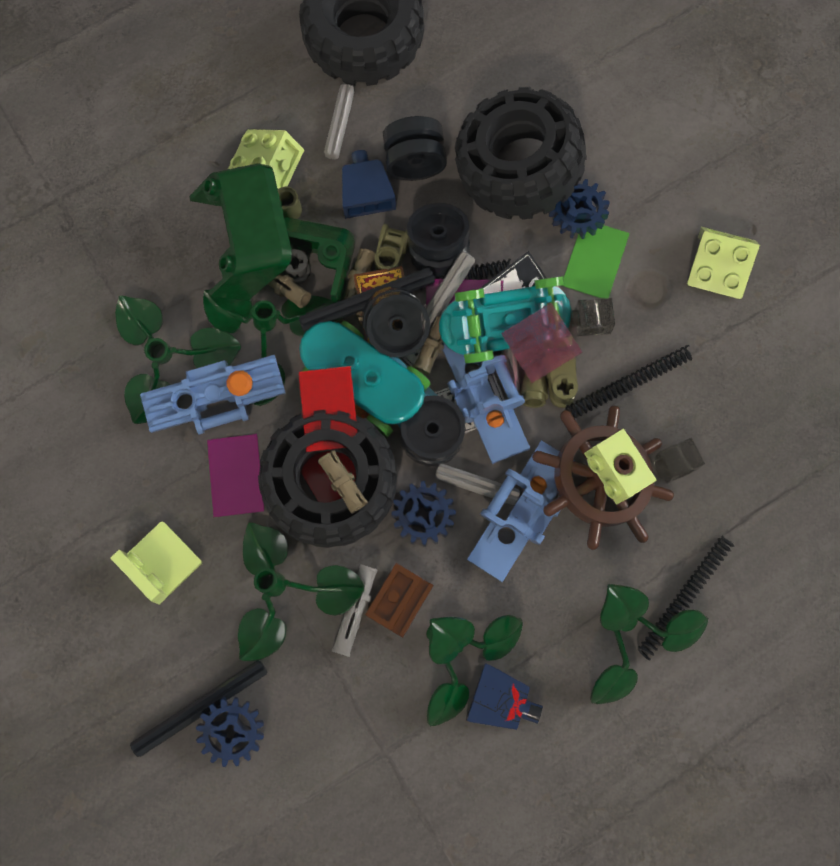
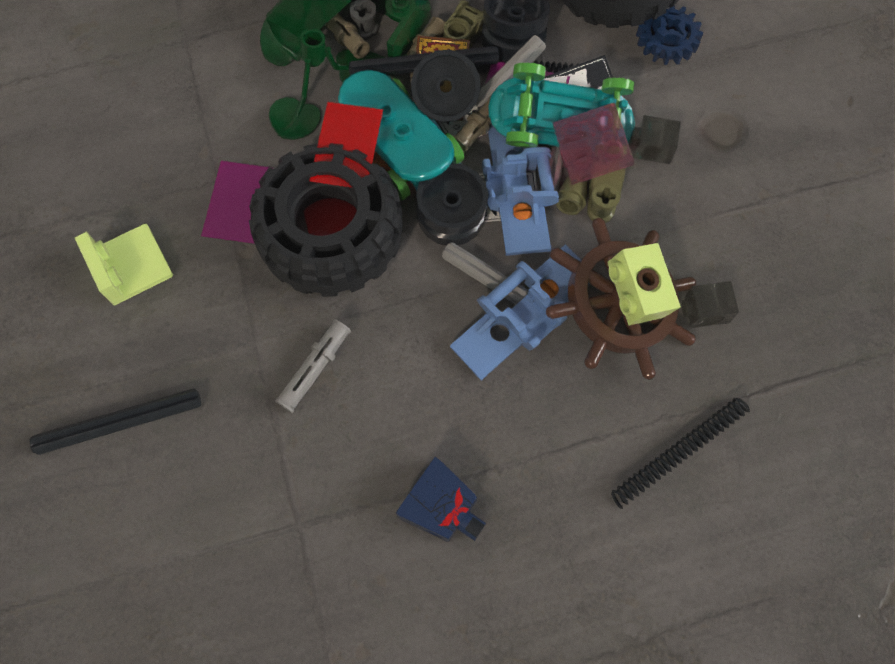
camera: 15 degrees right, 5 degrees down
dark green plant [115,295,241,424] -> none
medium blue piece [140,355,286,435] -> none
dark blue gear [196,697,264,767] -> none
dark green plant [238,522,365,661] -> none
dark tan pin [318,450,368,513] -> none
reddish brown plate [365,563,434,638] -> none
dark blue gear [391,481,456,547] -> none
dark green plant [426,615,523,727] -> none
bright green sticker [561,225,630,300] -> none
black piece [565,345,692,419] -> none
dark green plant [590,584,709,704] -> none
yellowish green bracket [687,227,760,299] -> none

